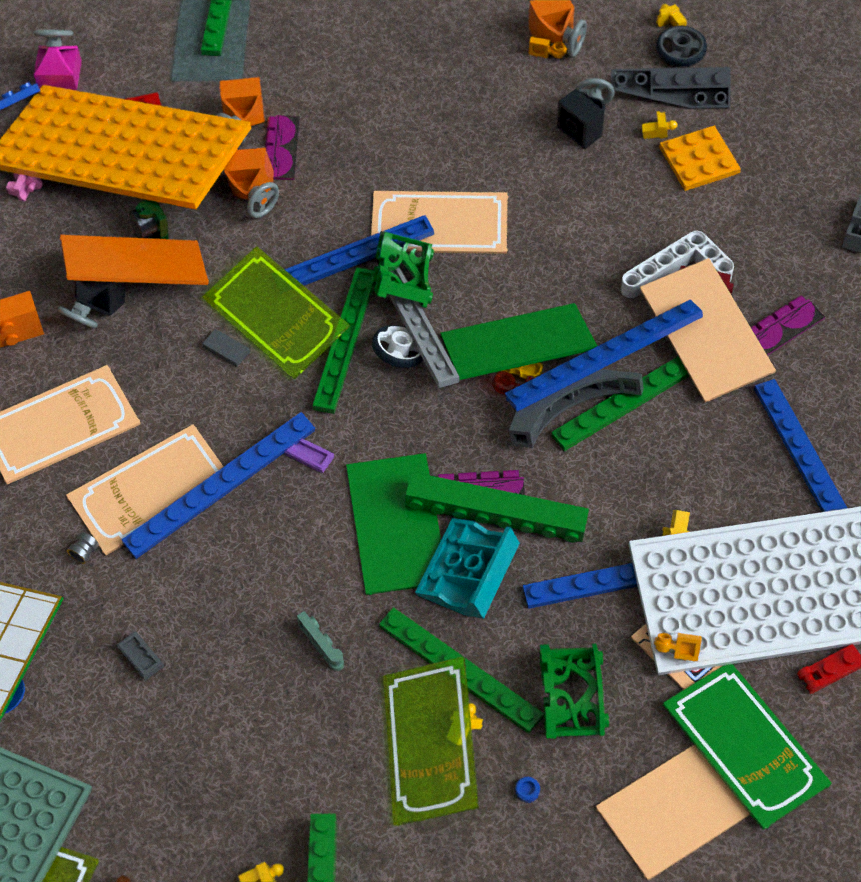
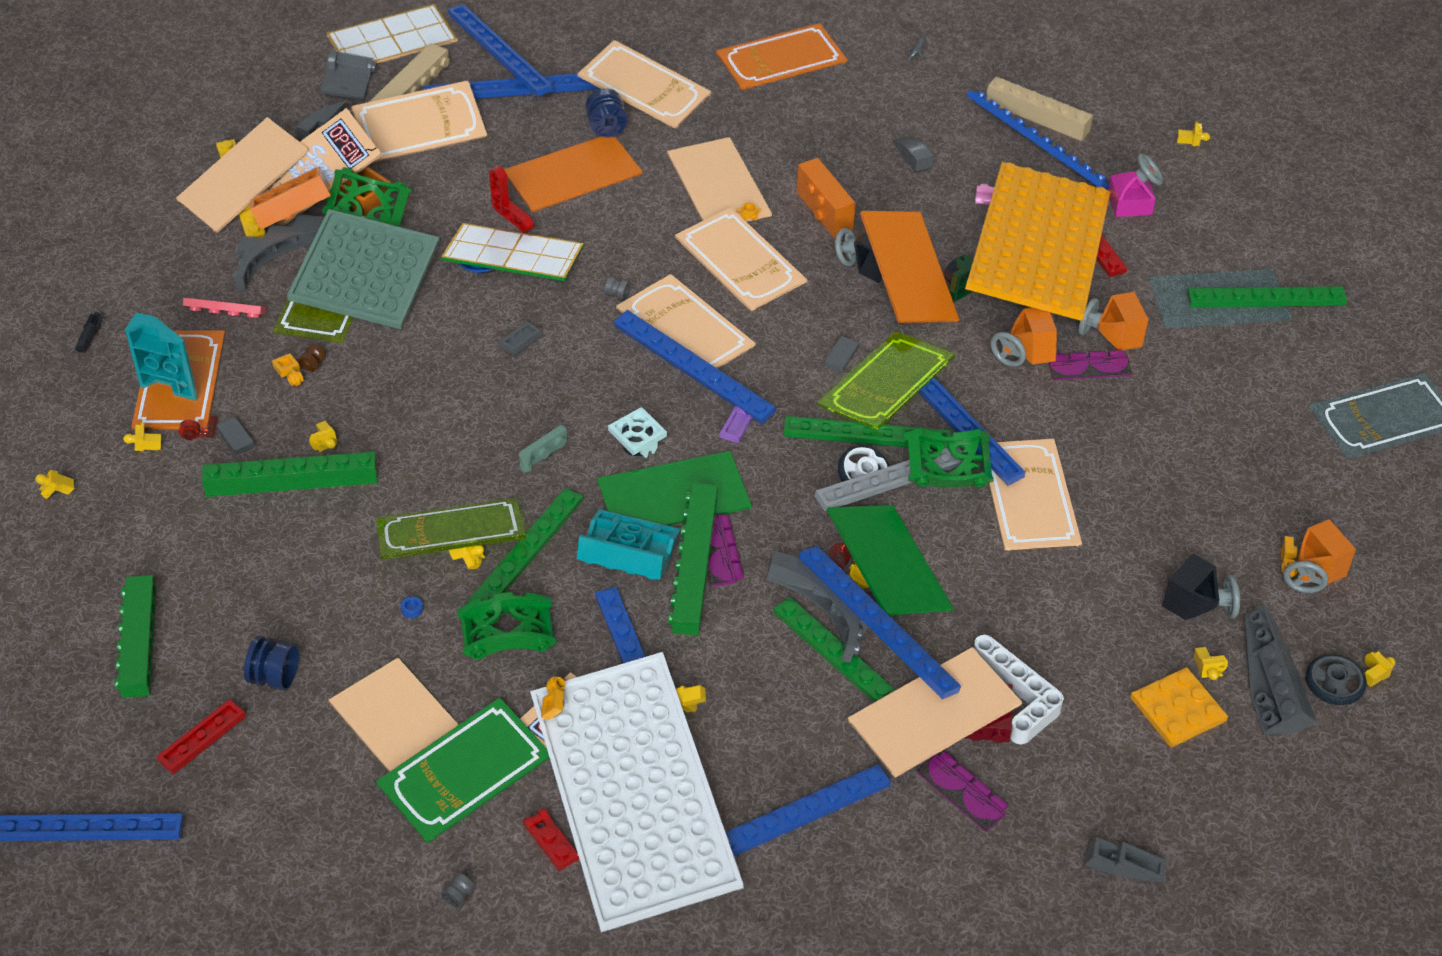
camera: 80 degrees right, 10 degrees down
none -> light aqua piece [608,407,667,458]

